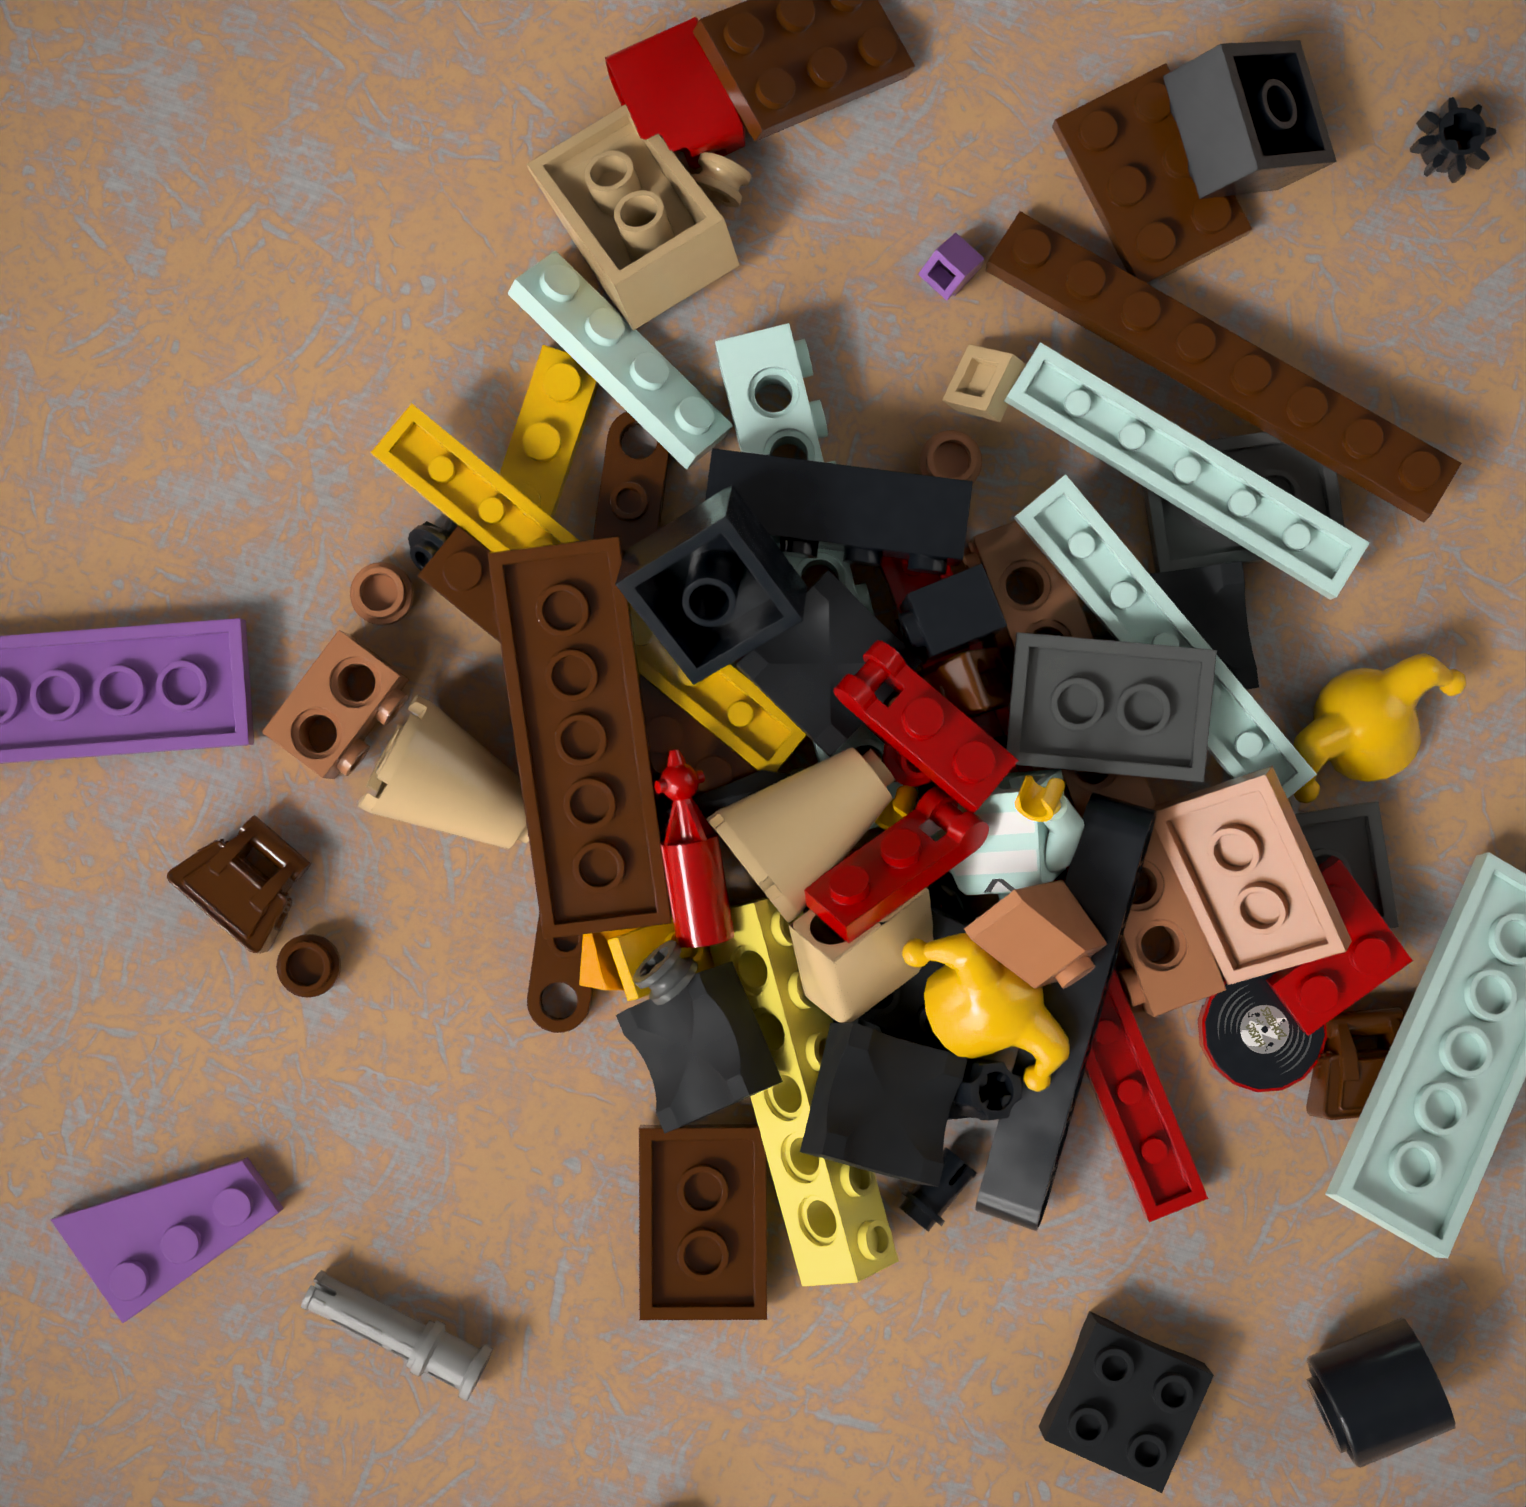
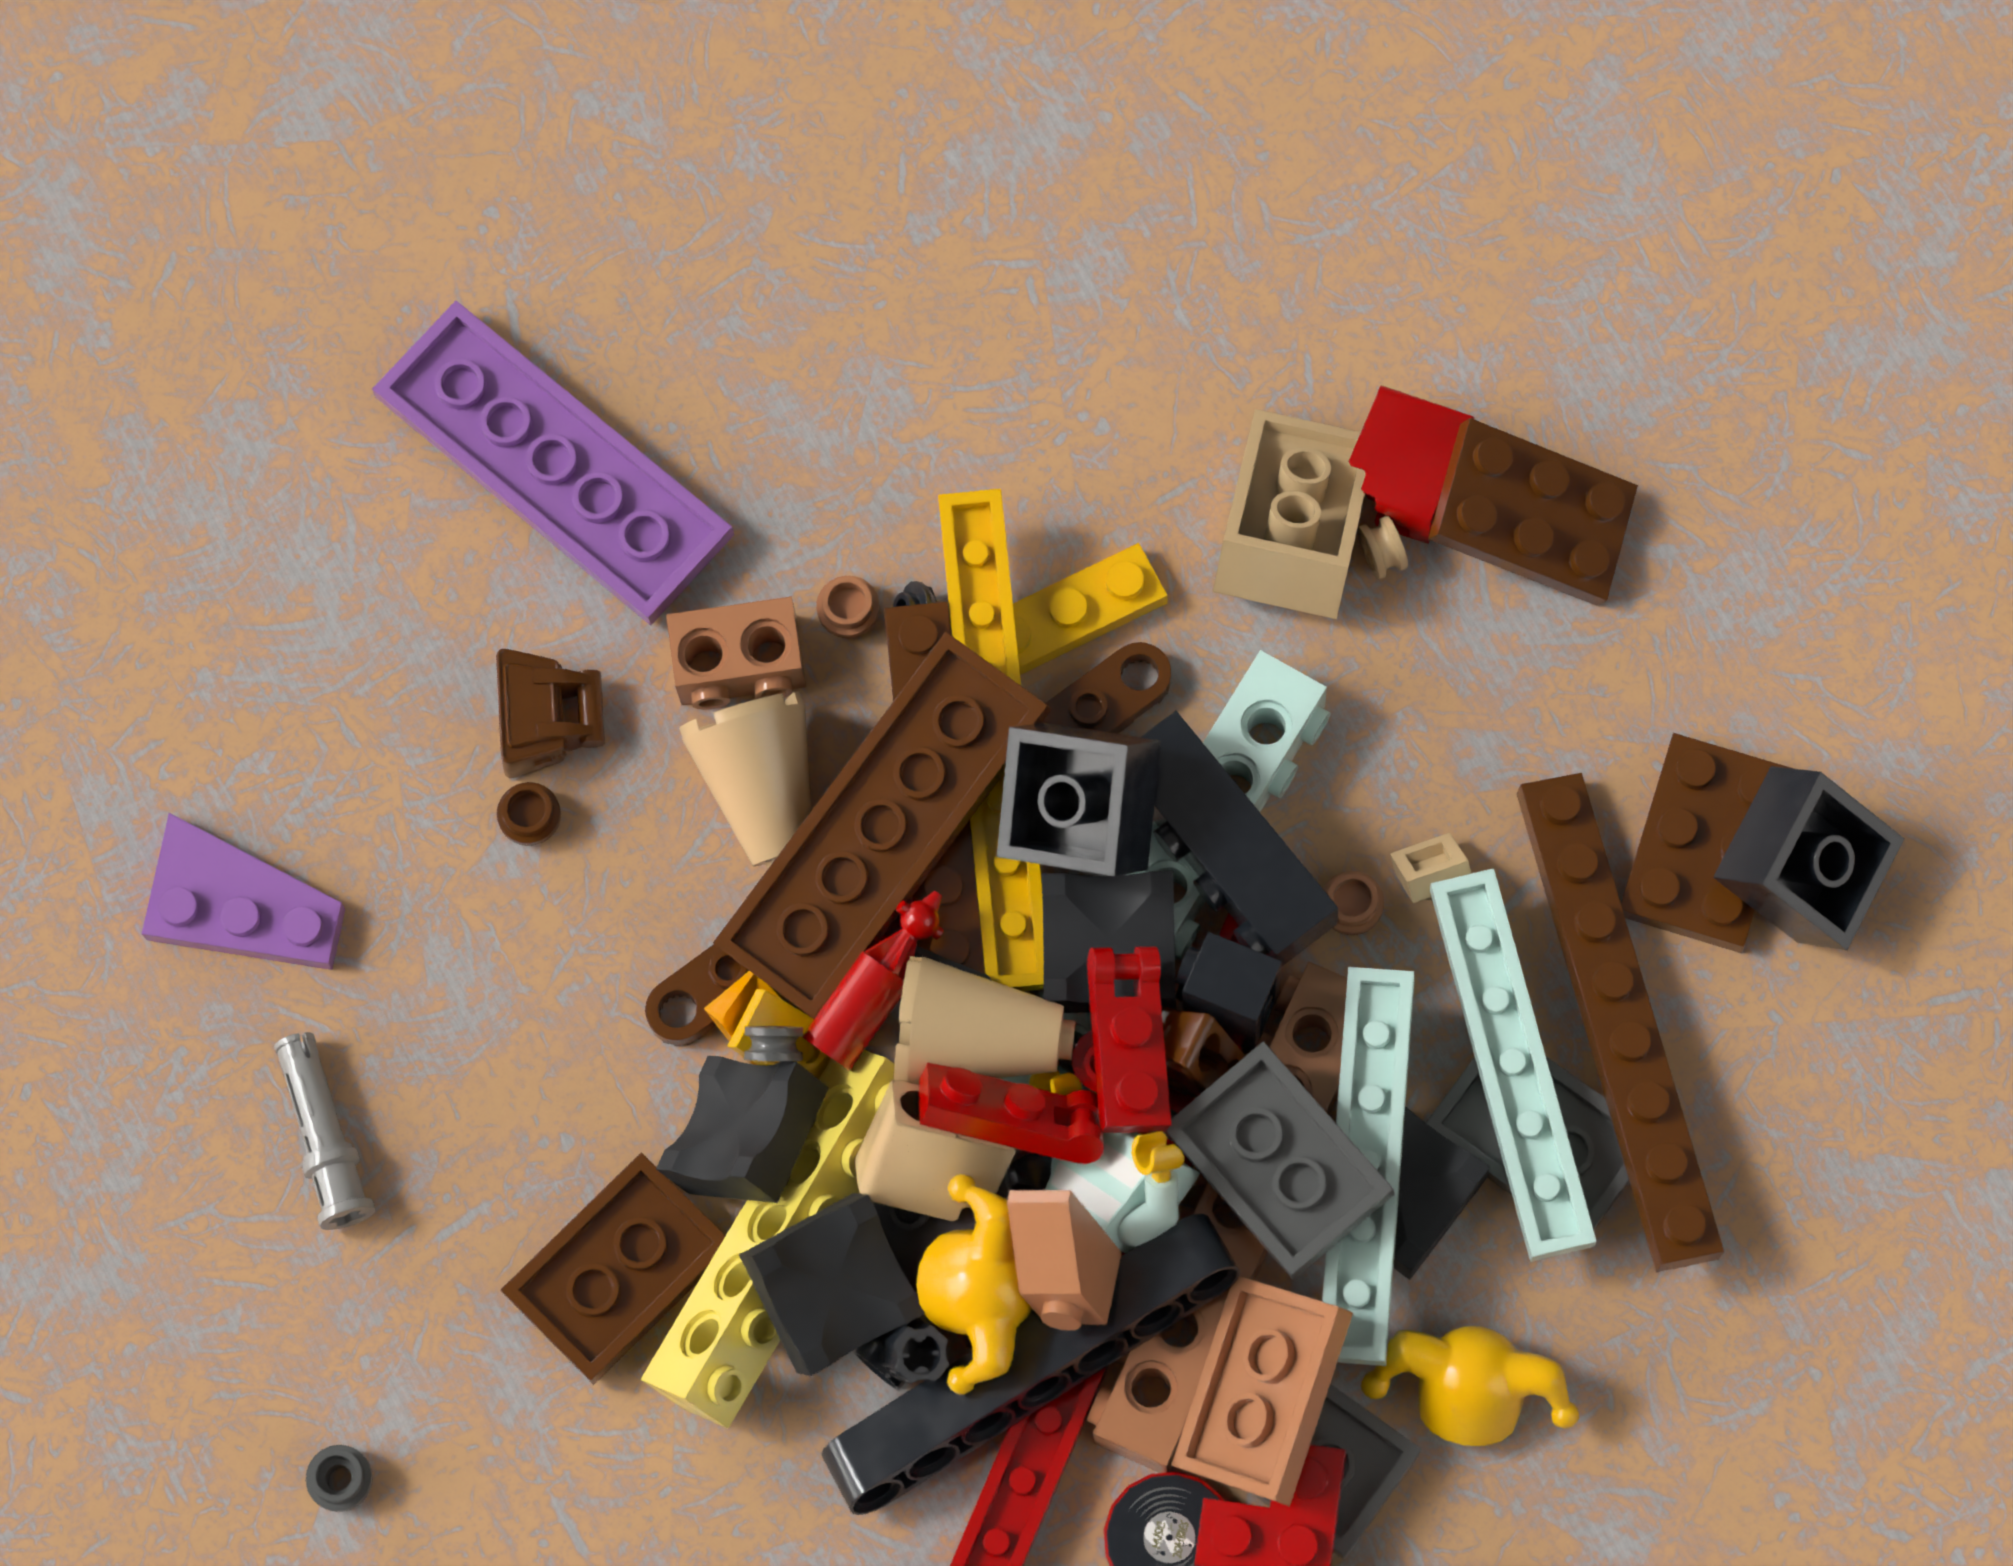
camera: 50 degrees right, 15 degrees down
light aqua plate [508,250,733,470] -> none
black pin [899,1147,978,1232] -> none
medium lavender piece [918,232,984,301] -> none
black gear [1410,97,1496,183] -> none

